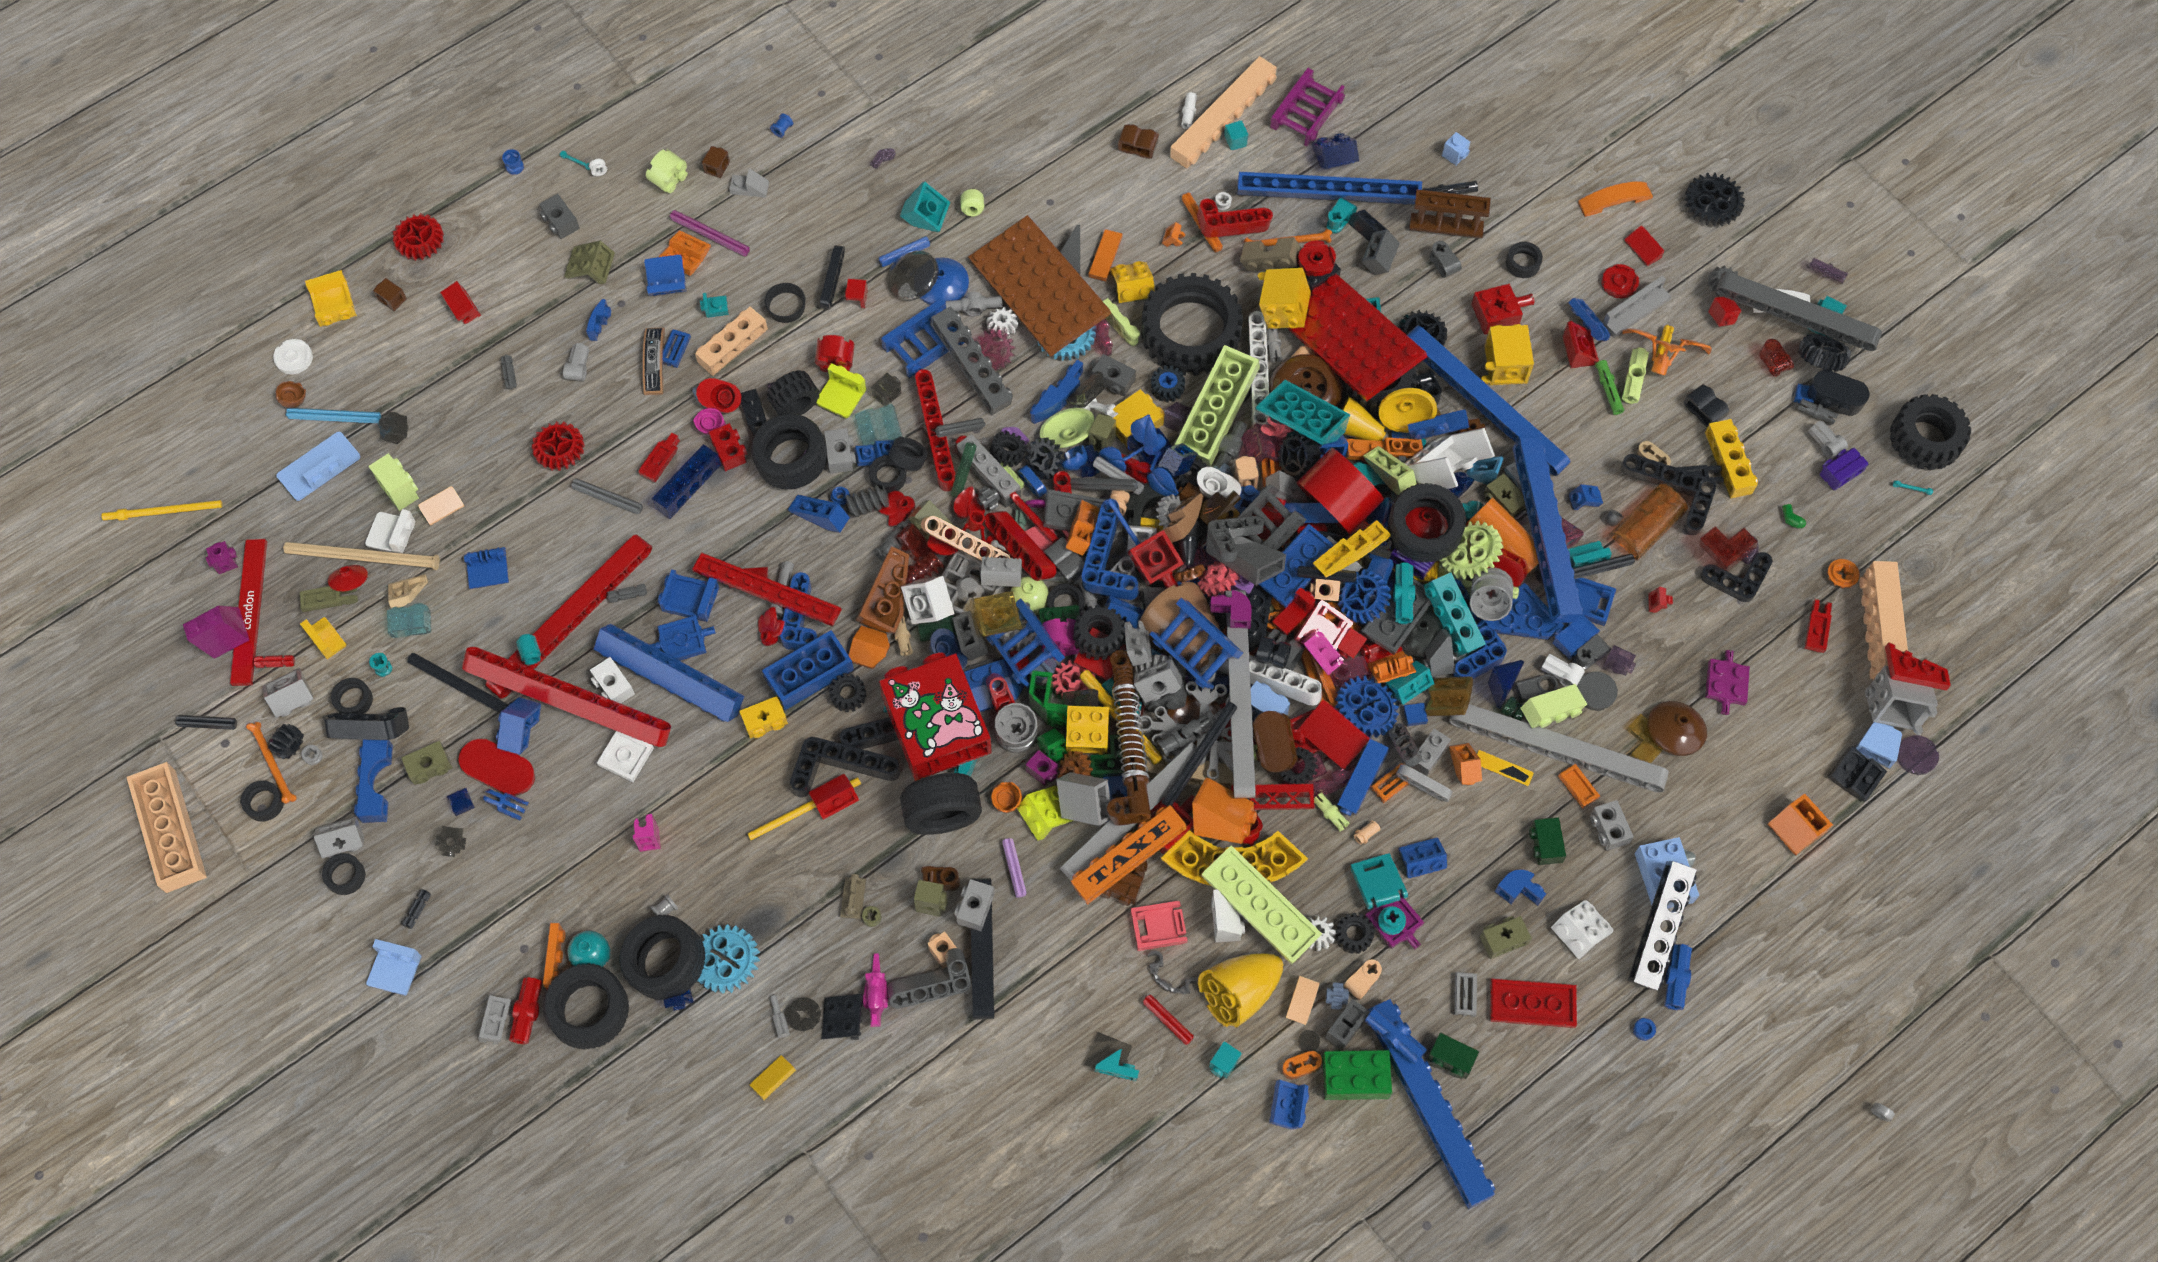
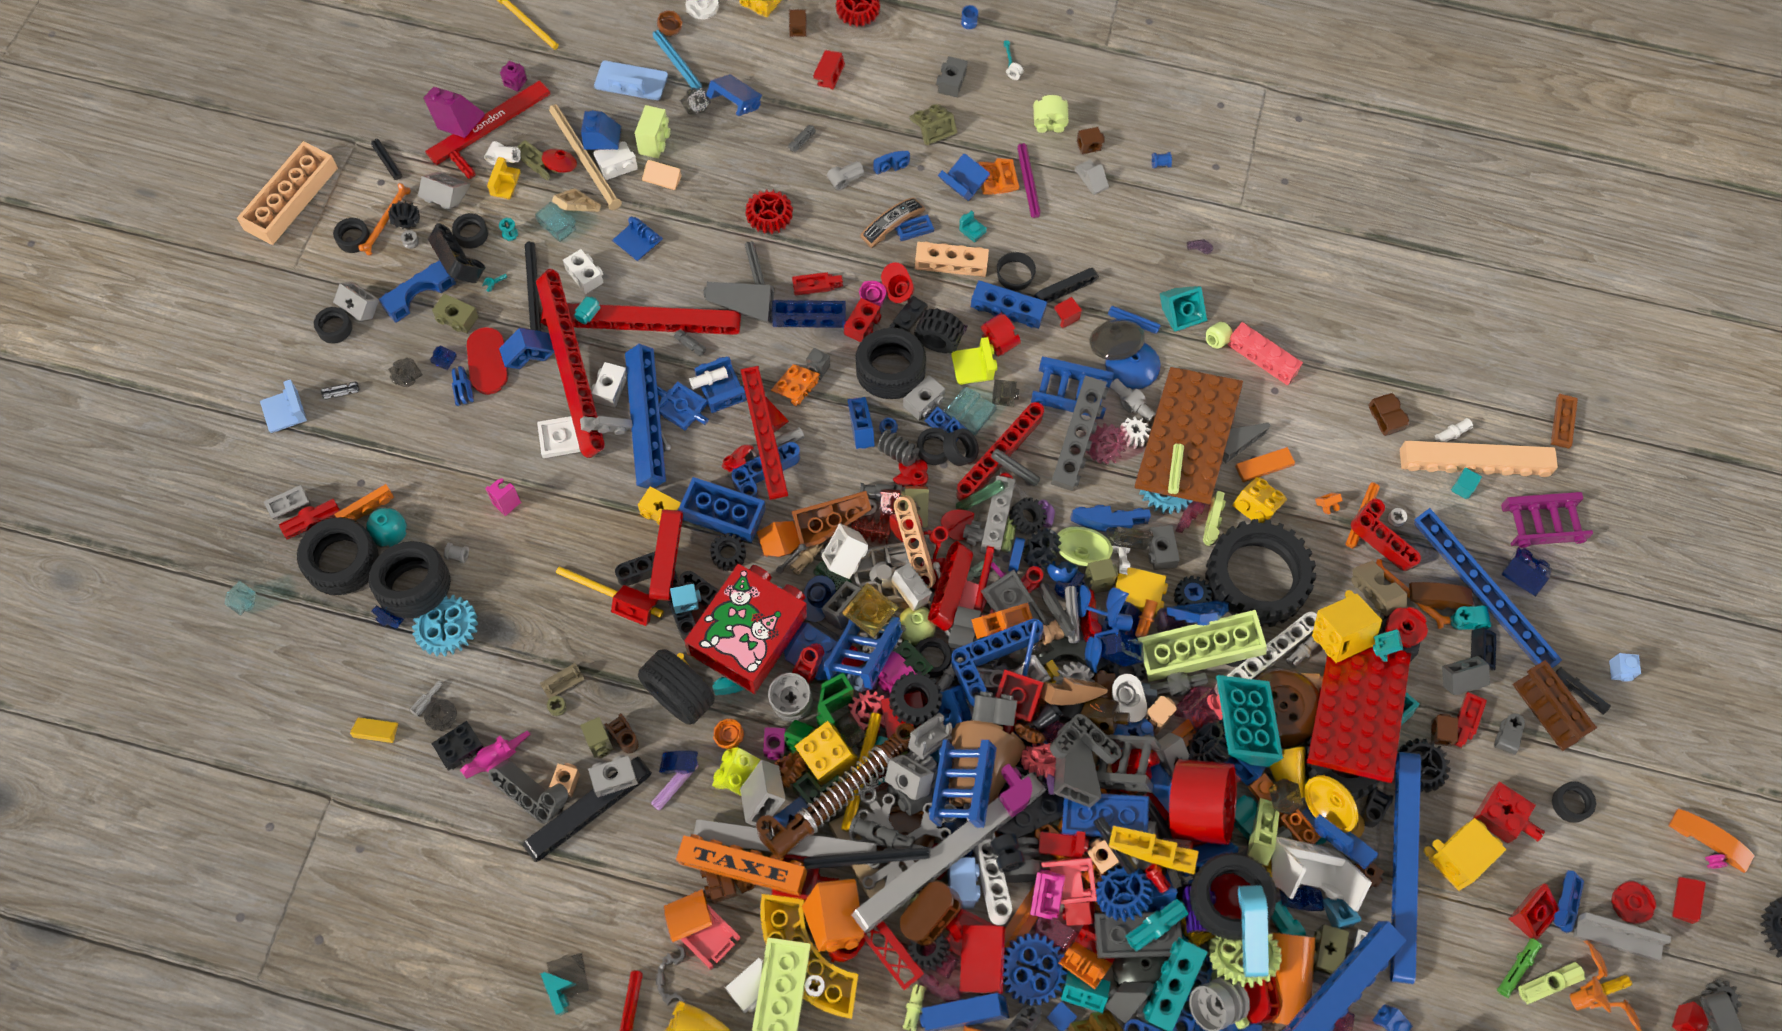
camera: 50 degrees right, 0 degrees up
none -> clear light blue brick [224,581,256,616]
none -> teal hand [482,274,507,292]
none -> white piece [484,141,521,165]
none -> white brick [563,249,603,294]
none -> light grey hinge [580,416,633,435]
none -> blue slope [581,111,622,150]
none -> red beam [649,509,683,601]
none -> clear blue slope [659,751,698,775]
none -> orange slope [664,889,713,942]
none -> medium azure brick [670,584,701,614]
none -> white pin [689,366,728,390]
none -> dark grey slope [704,282,775,324]
none -> blue panel [706,74,762,116]
none -> orange hinge [771,364,820,406]
none -> dark grey hinge [776,544,806,574]
none -> white bush [805,975,825,997]
none -> dark grey brick [806,348,830,380]
none -> blue brick [971,280,1047,329]
none -> dark grey brick [972,691,1017,726]
none -> orange axle [1135,599,1158,638]
none -> red pin [1146,864,1171,893]
none -> blue plate [1167,601,1229,625]
none -> yellowish green axle [1168,444,1184,494]
none -> coral brick [1227,322,1303,386]
none -> medium azure beam [1238,885,1269,977]
none -> clear smoke brick [1269,779,1303,815]
none -> teal bracket [1373,629,1403,662]
none -> reddish brown slope [1409,582,1474,610]
none -> reddish brown brick [1431,714,1458,747]
none -> red hinge [1454,692,1487,748]
none -> dark orange plate [1551,394,1578,449]
none -> dark pink bush [1705,854,1728,869]

